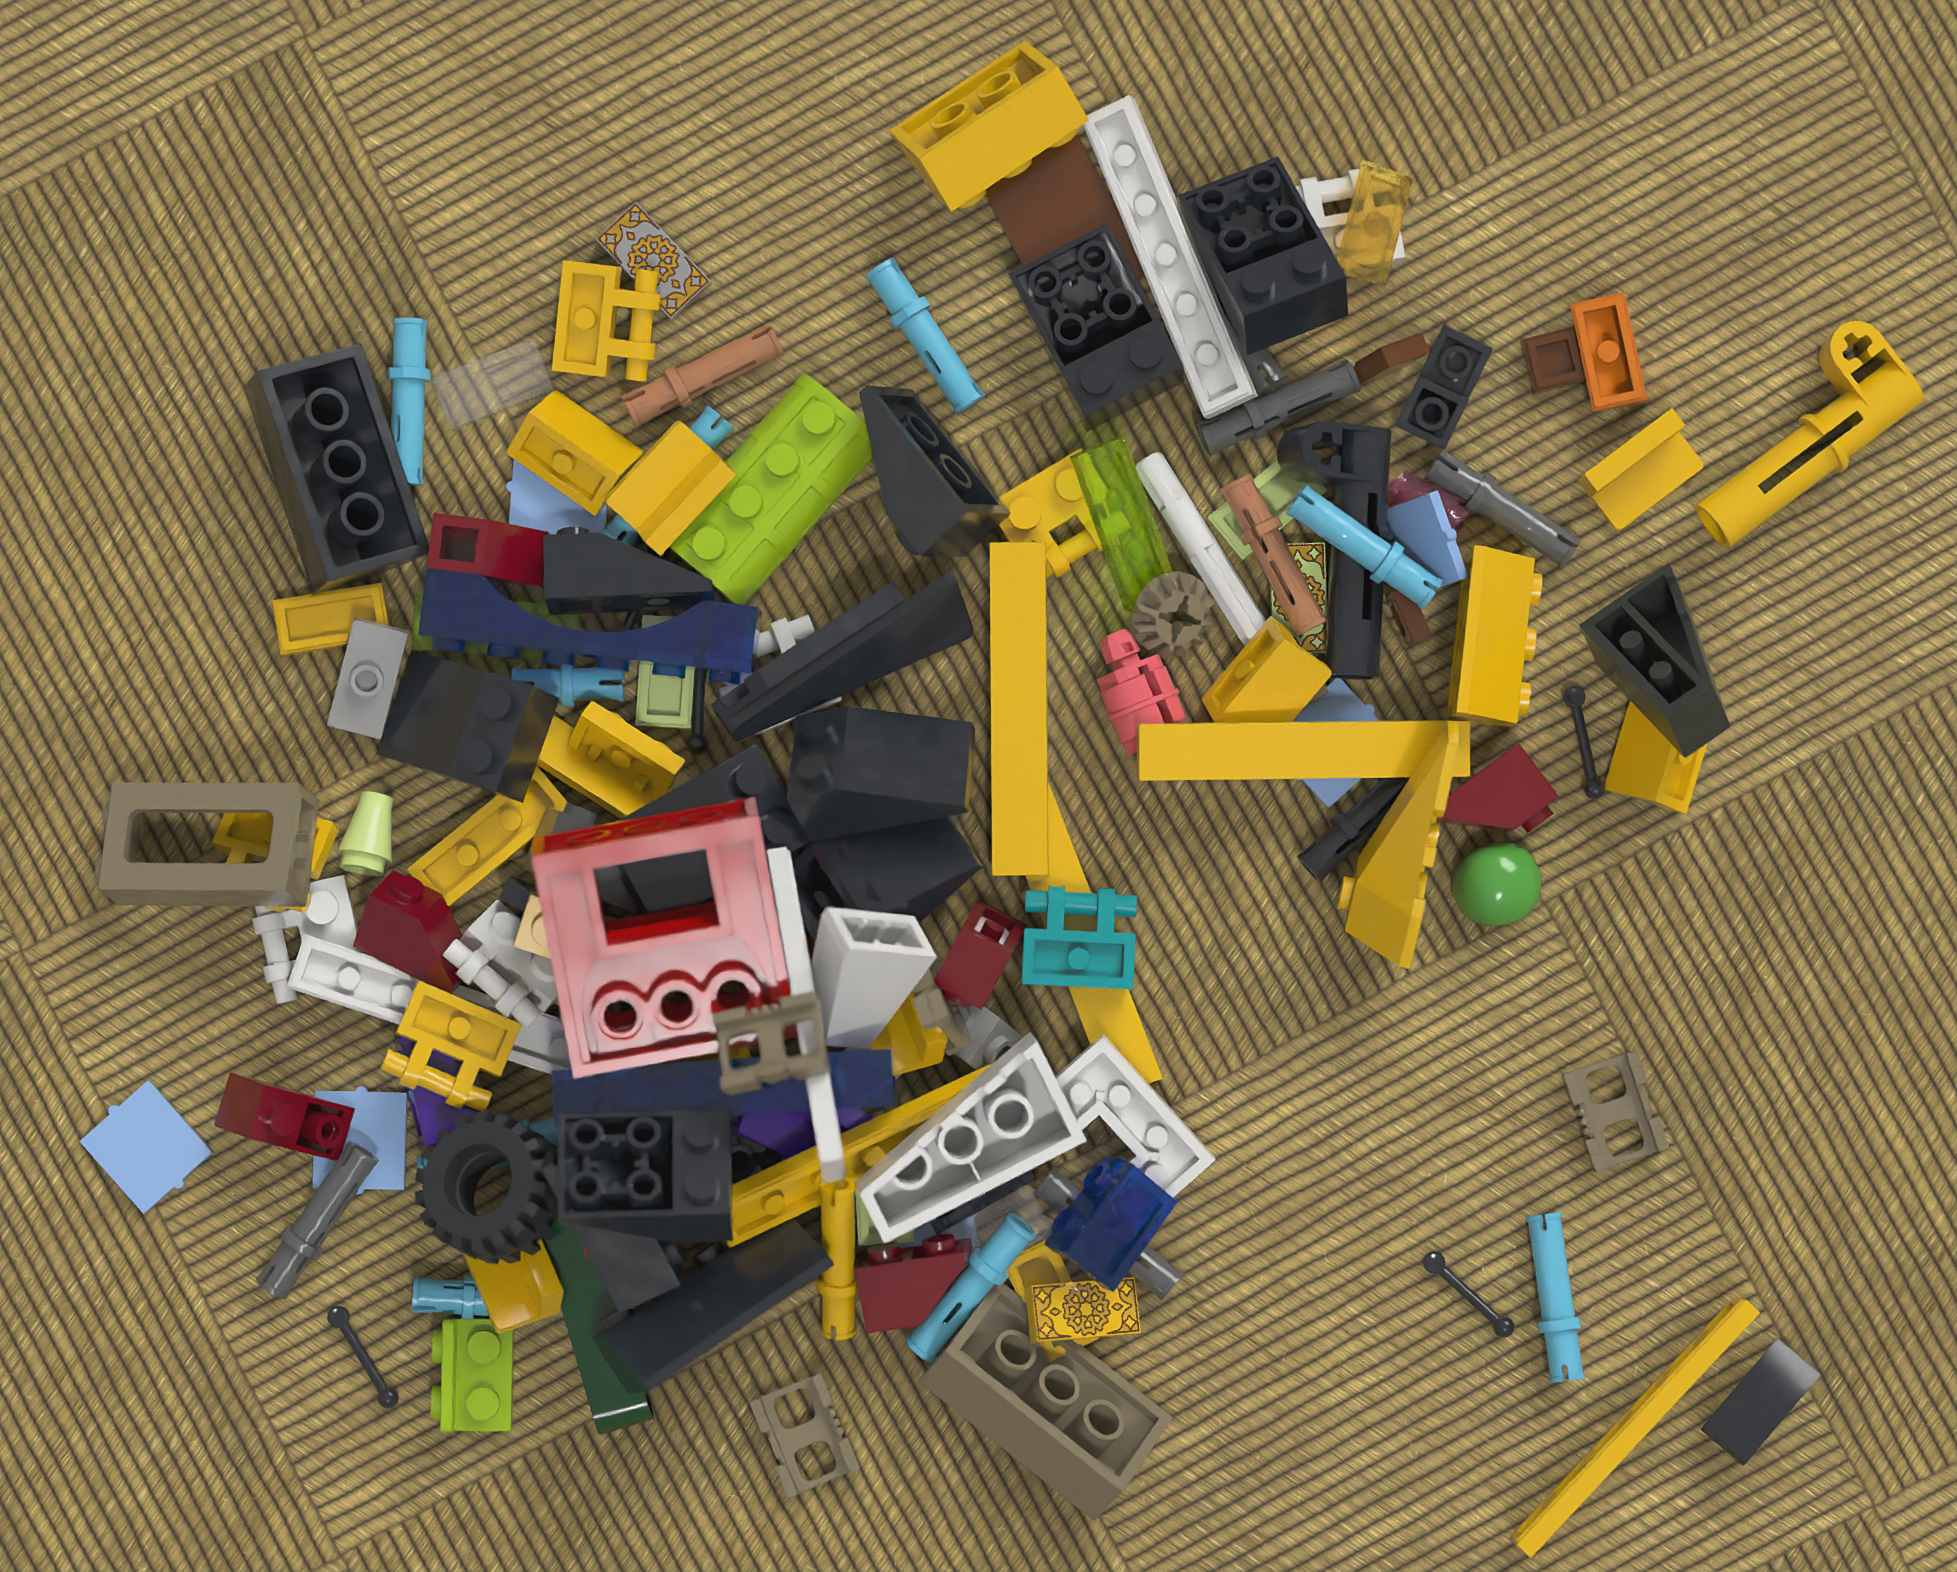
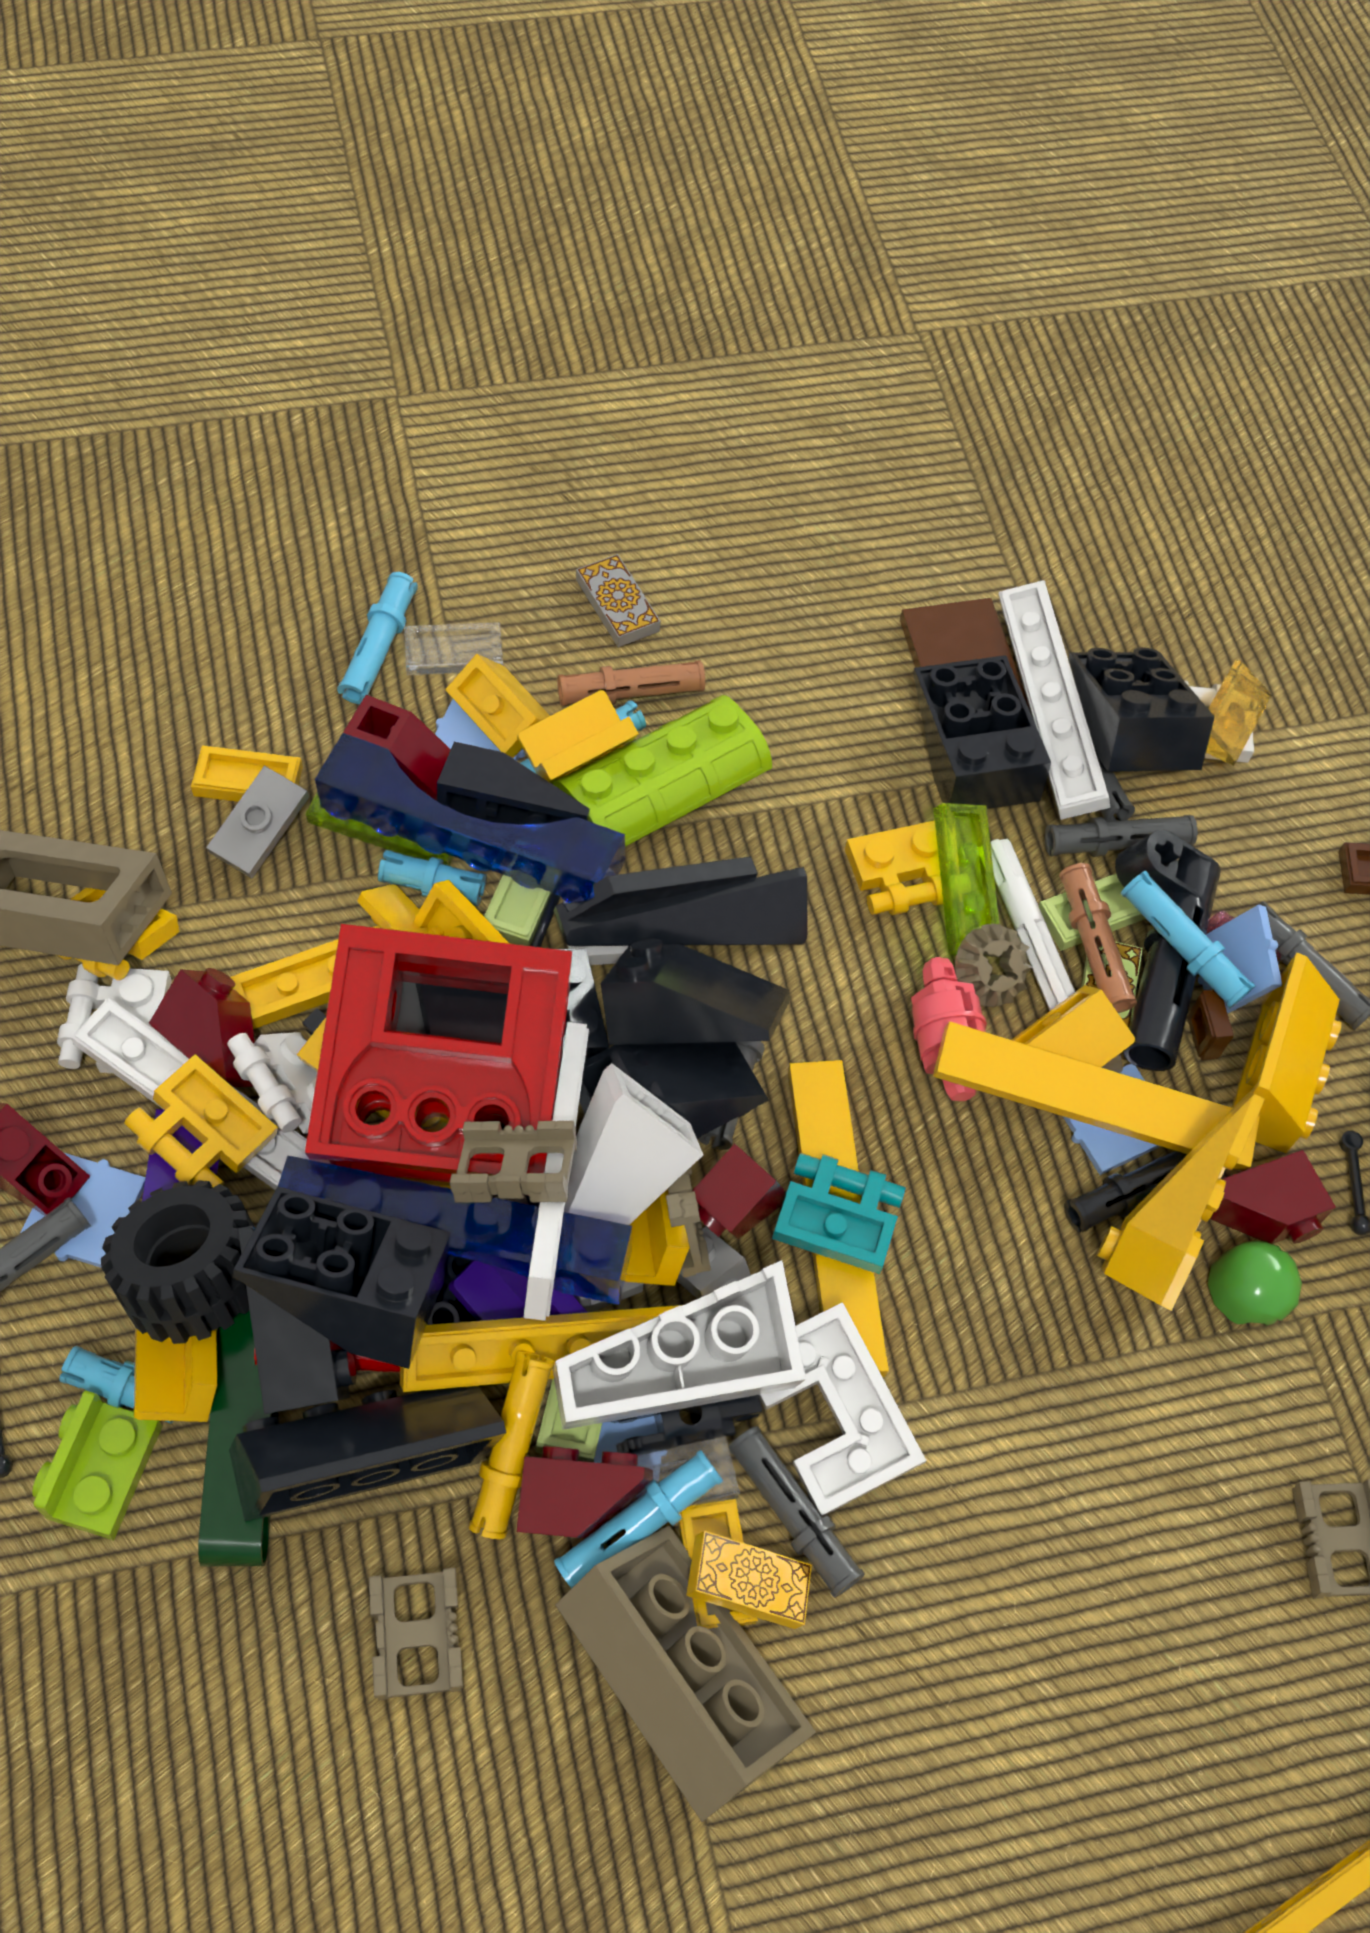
camera: 15 degrees right, 25 degrees down
black slope [243,344,429,595] -> none
yellowish green cone [337,791,394,877] -> none
black slope [376,650,560,803] -> none
yellow plate [552,260,661,381] -> none
black slope [859,385,1011,557] -> none
medium azure pin [865,257,985,414] -> none
yellow slope [889,40,1089,212] -> none
yellow tile [990,542,1049,876] -> none
clear blue bracket [1044,1156,1178,1292] -> none
reddish brown tile [1353,334,1430,385] -> none
black slope [1395,324,1493,449] -> none
black hinge [1423,1251,1515,1338] -> none
medium azure pin [1526,1212,1586,1383] -> none

